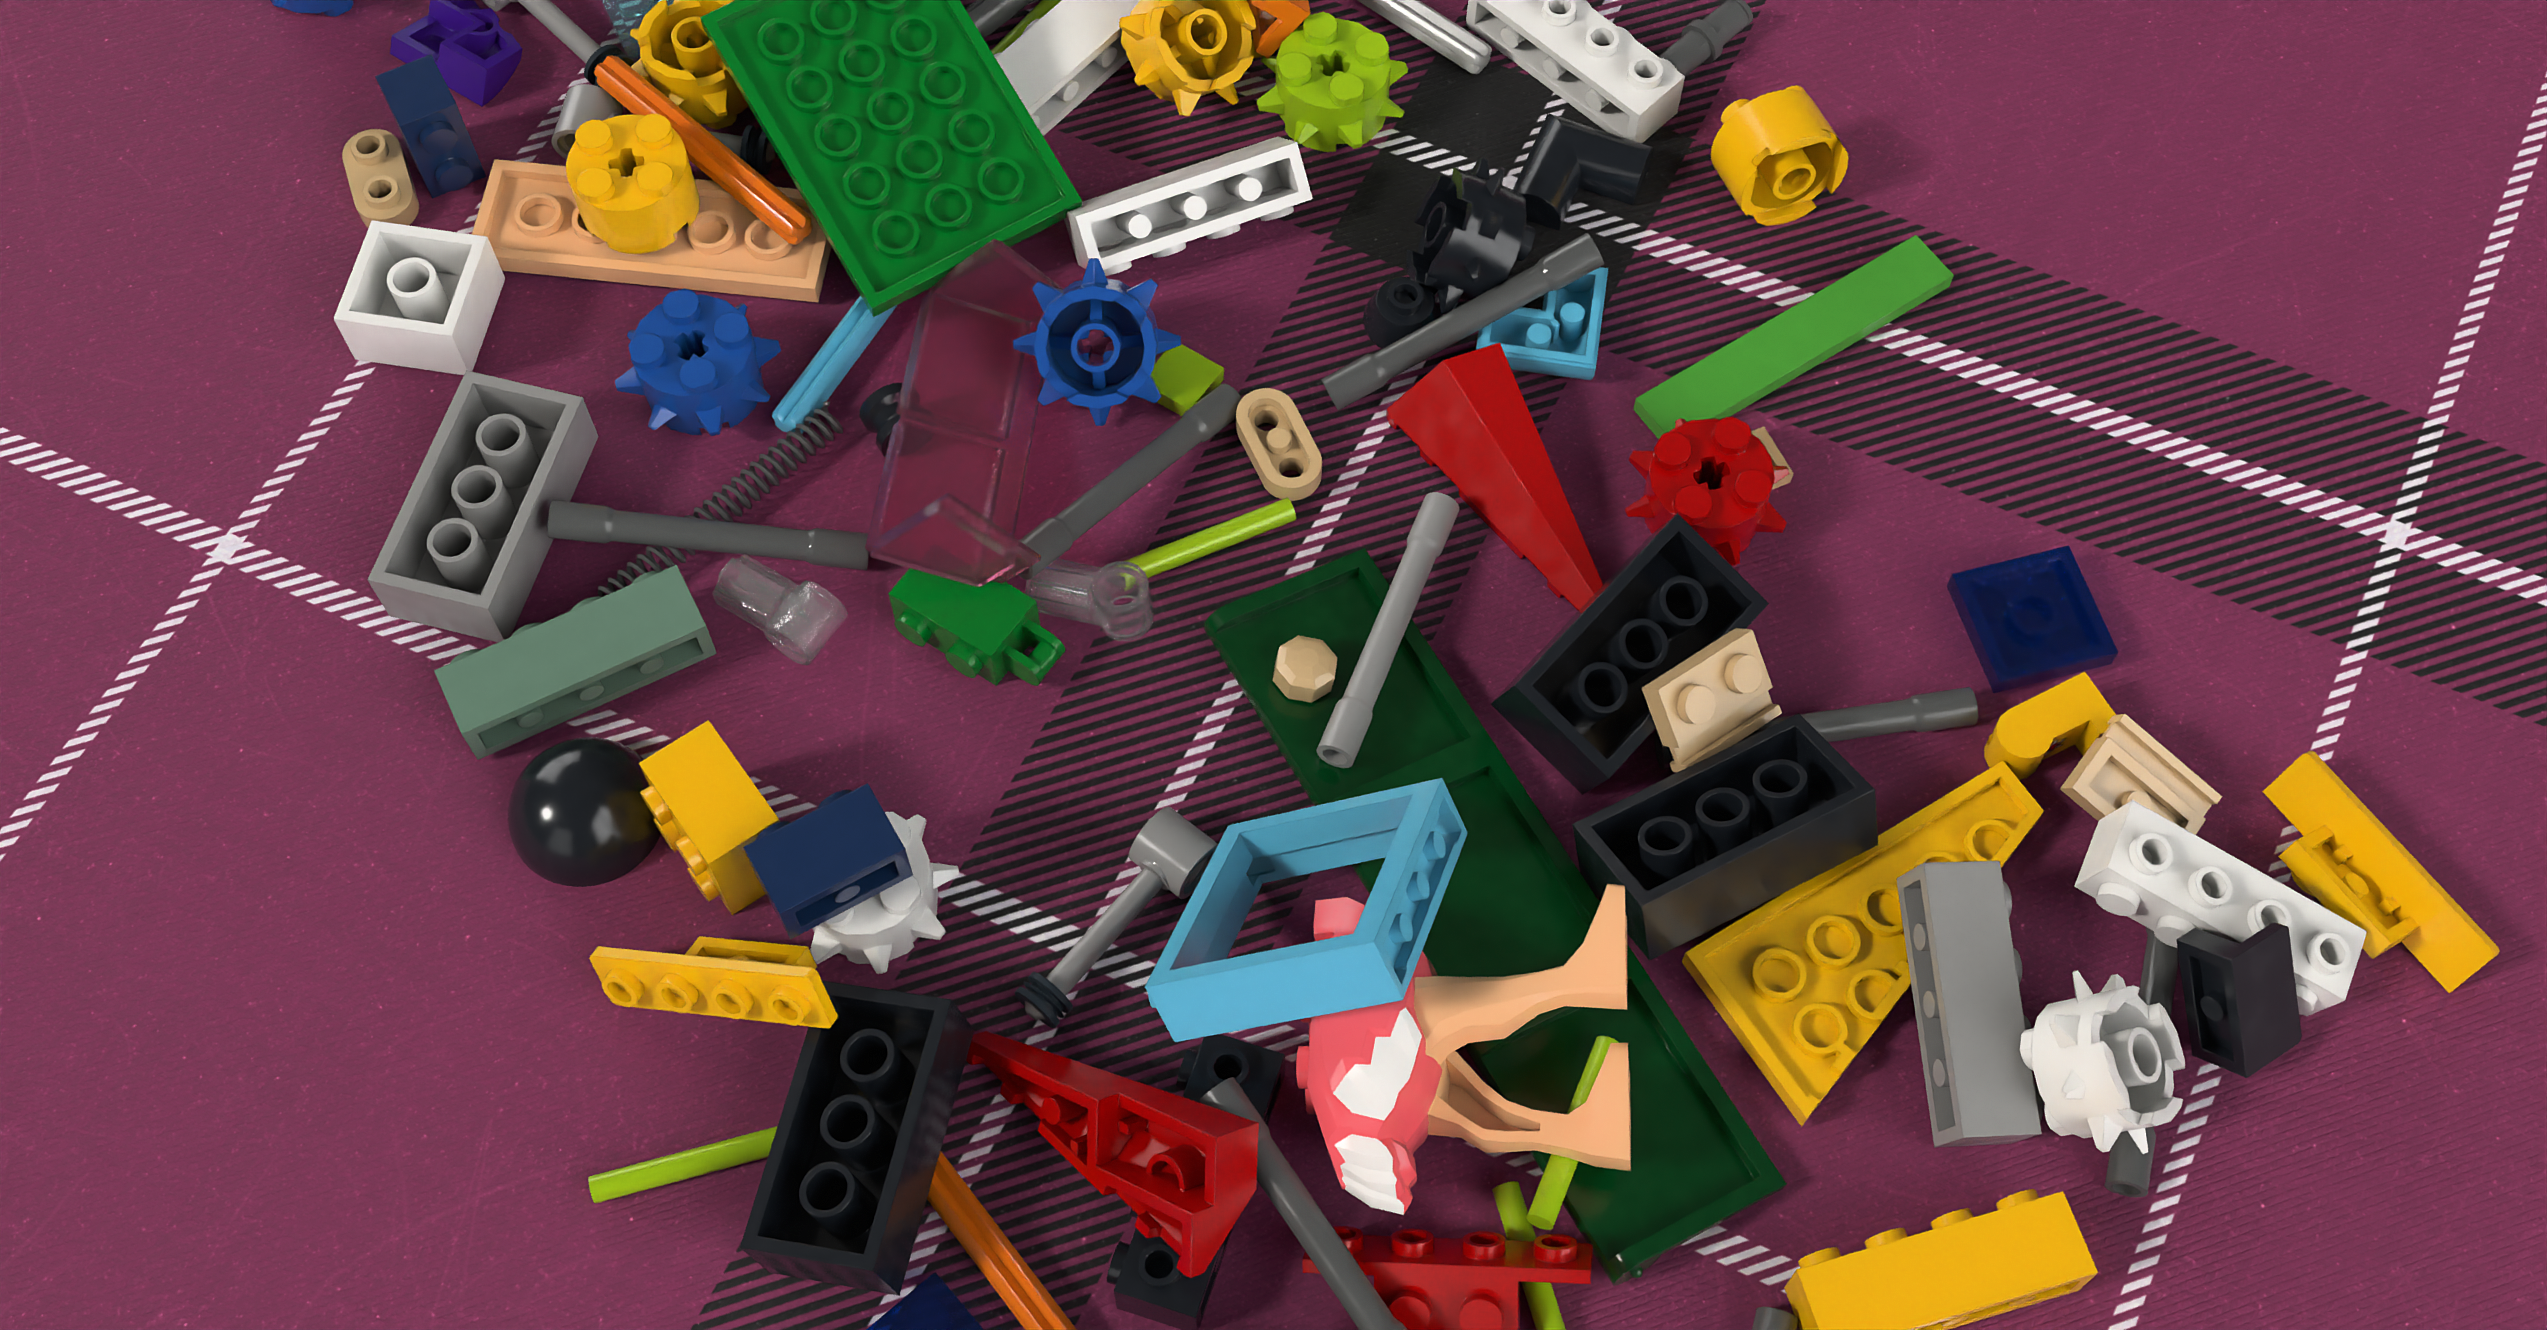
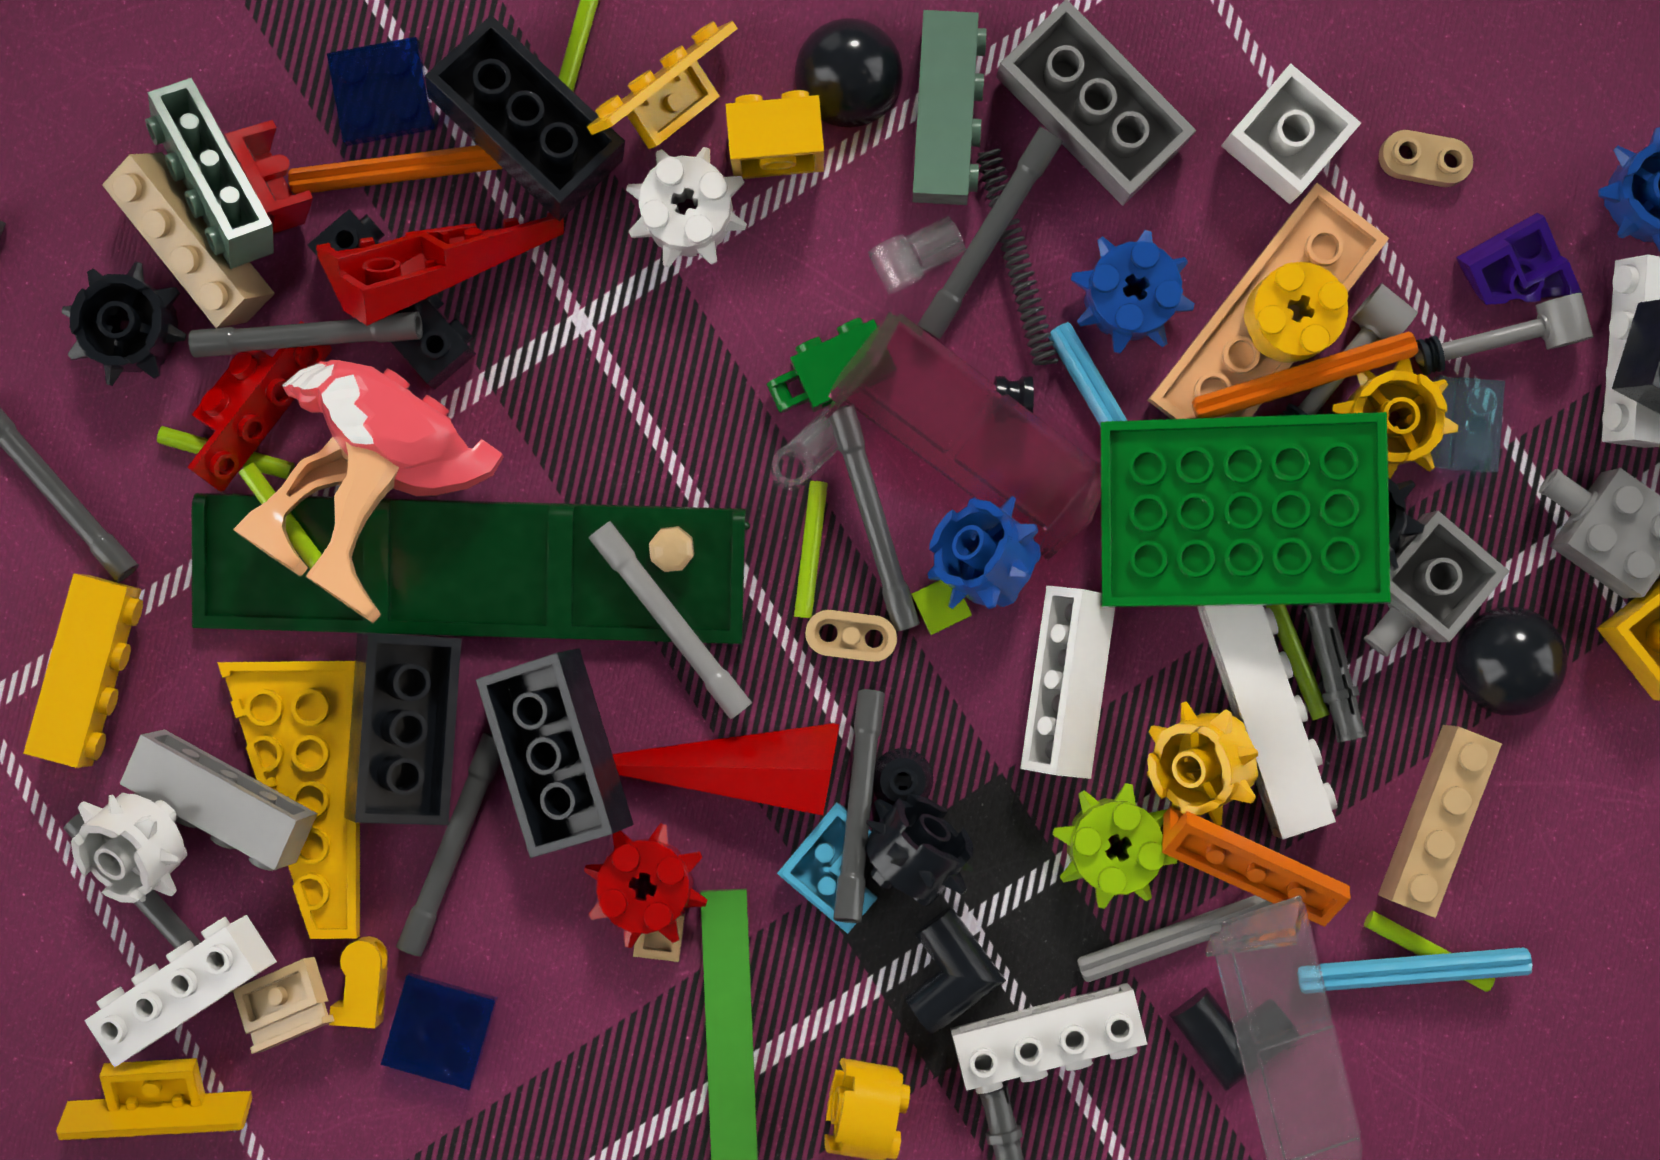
camera: 120 degrees right, 25 degrees up
dark blue brick [375,54,486,199] -> none
dark blue brick [744,783,913,940] -> none
light grey piece [1015,807,1218,1028] -> none
medium azure window [1145,778,1468,1042] -> none
tan plate [1642,628,1782,773] -> none
black panel [2176,922,2302,1078] -> none

